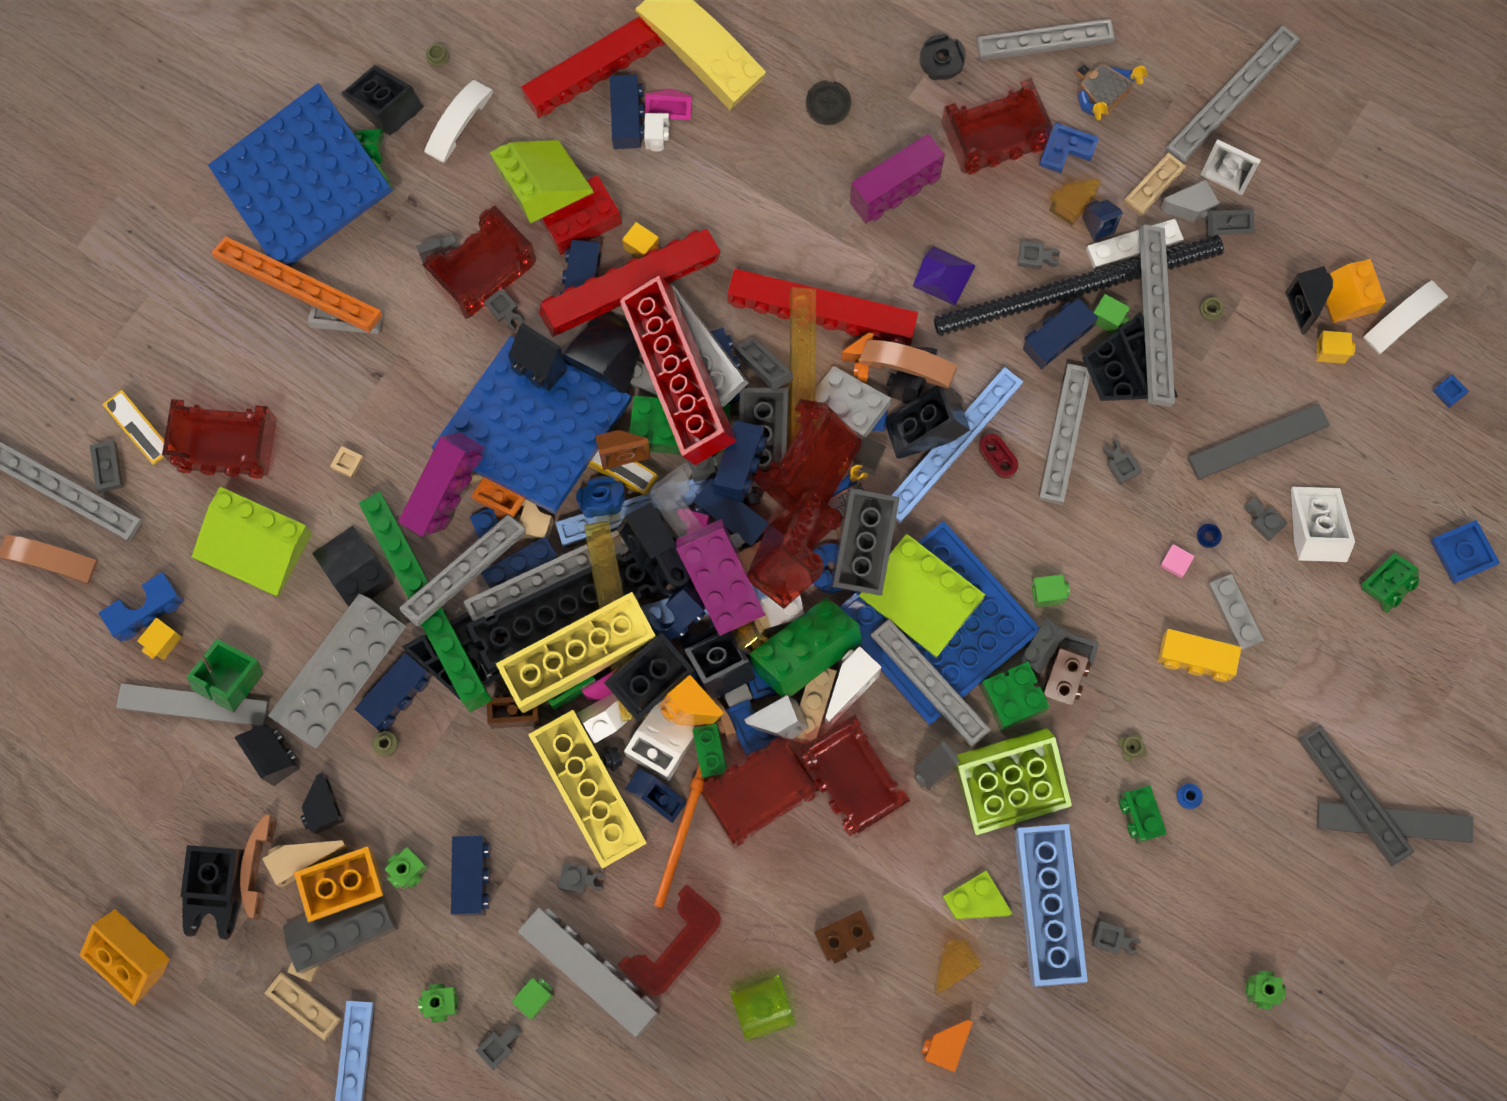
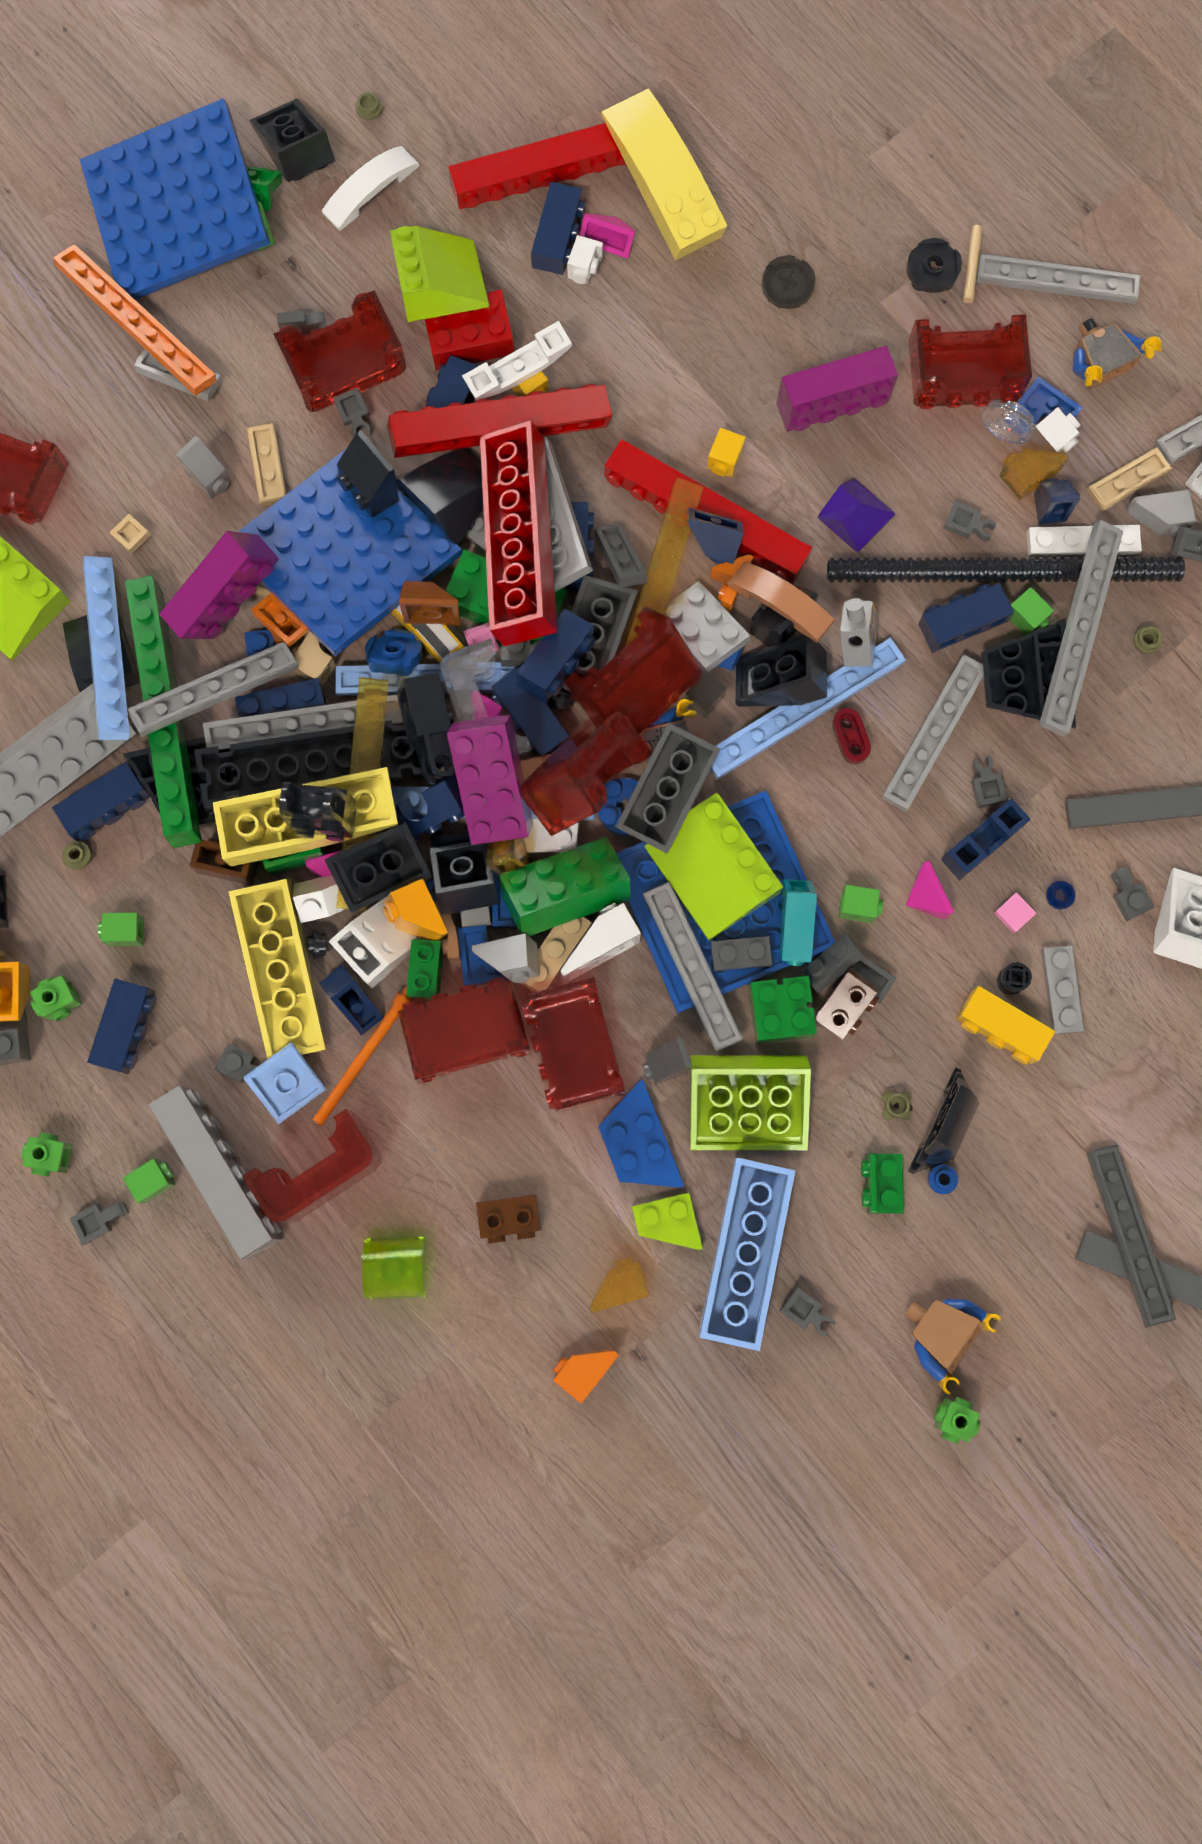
camera: 15 degrees right, 5 degrees up
none -> light blue plate [83,556,130,740]
none -> bright green brick [97,913,144,946]
none -> light grey slope [176,436,231,499]
none -> light blue tile [243,1042,326,1125]
none -> tan tile [247,423,287,507]
none -> black brick [279,782,357,842]
none -> white slope [462,321,572,400]
none -> bright pink tile [463,622,499,659]
none -> blue wing [598,1080,684,1188]
none -> dark blue slope [687,507,744,564]
none -> yellow brick [707,428,746,477]
none -> dark grey plate [710,936,772,972]
none -> teal slope [780,879,817,966]
none -> light grey torso [840,598,878,667]
none -> medium nougat torso [905,1298,1001,1394]
none -> dark pink slope [906,861,954,920]
none -> black wedge [908,1066,979,1174]
none -> dark blue arch [941,798,1031,881]
none -> tan bar [963,225,983,303]
none -> clear tile [981,400,1036,444]
none -> black wheel [997,962,1032,995]
none -> white brick [1036,407,1081,454]

